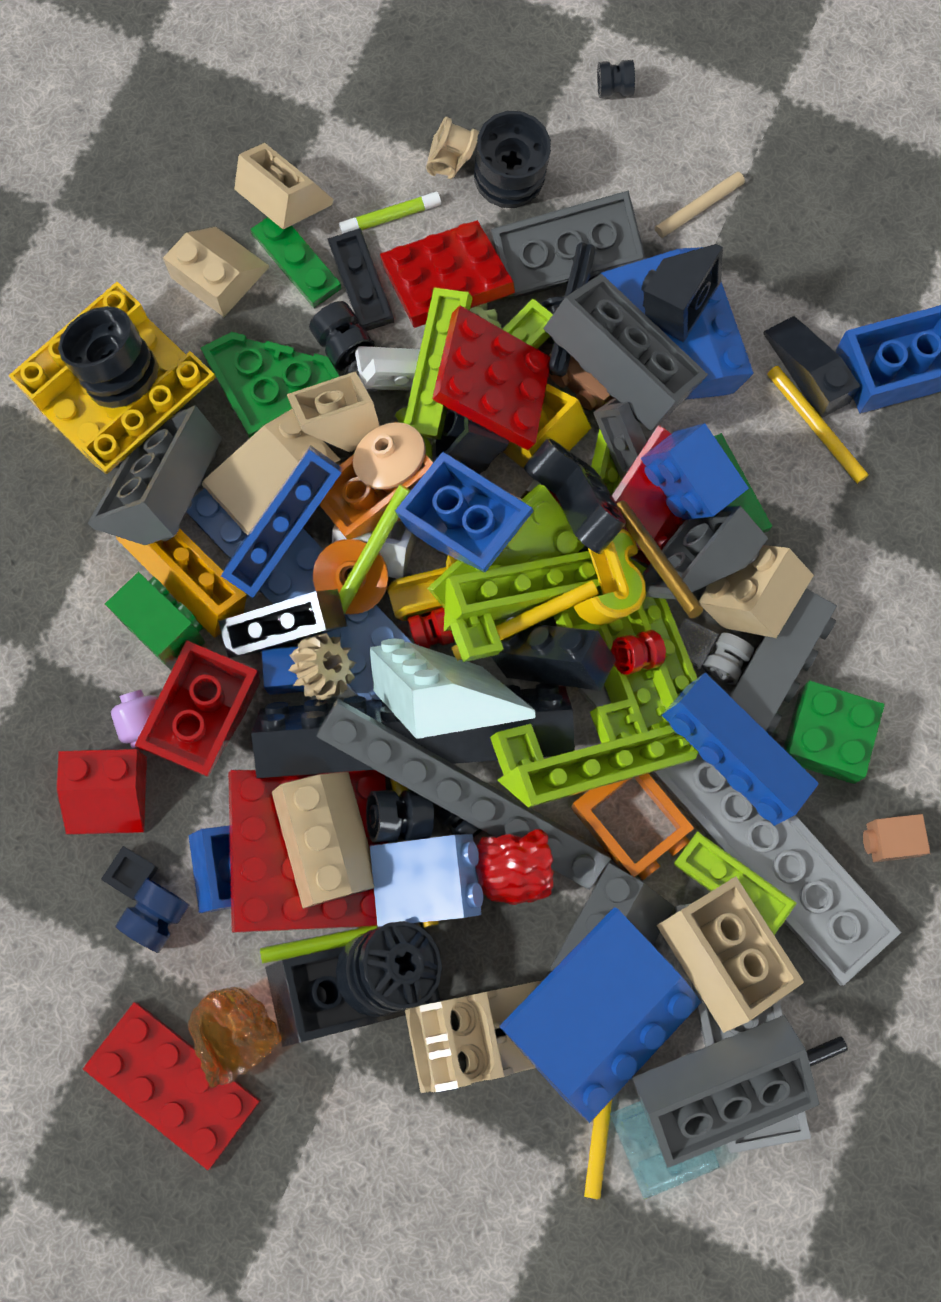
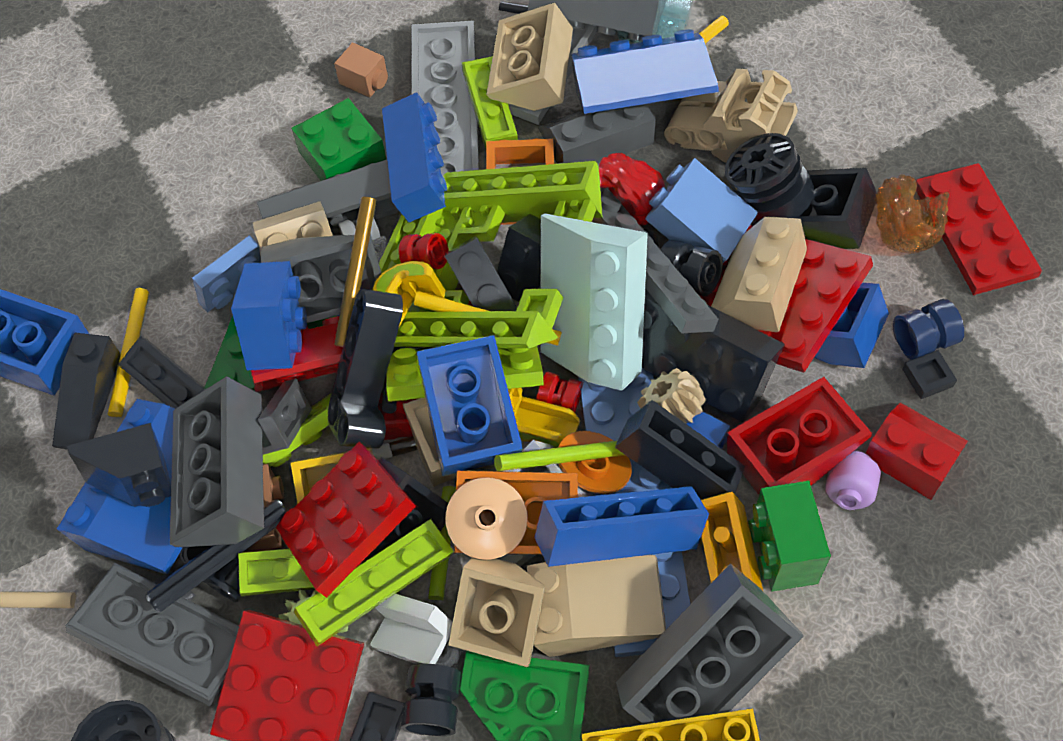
camera: 140 degrees left, 15 degrees down
none -> black tile [118,336,206,409]
none -> medium blue plate [192,235,261,313]

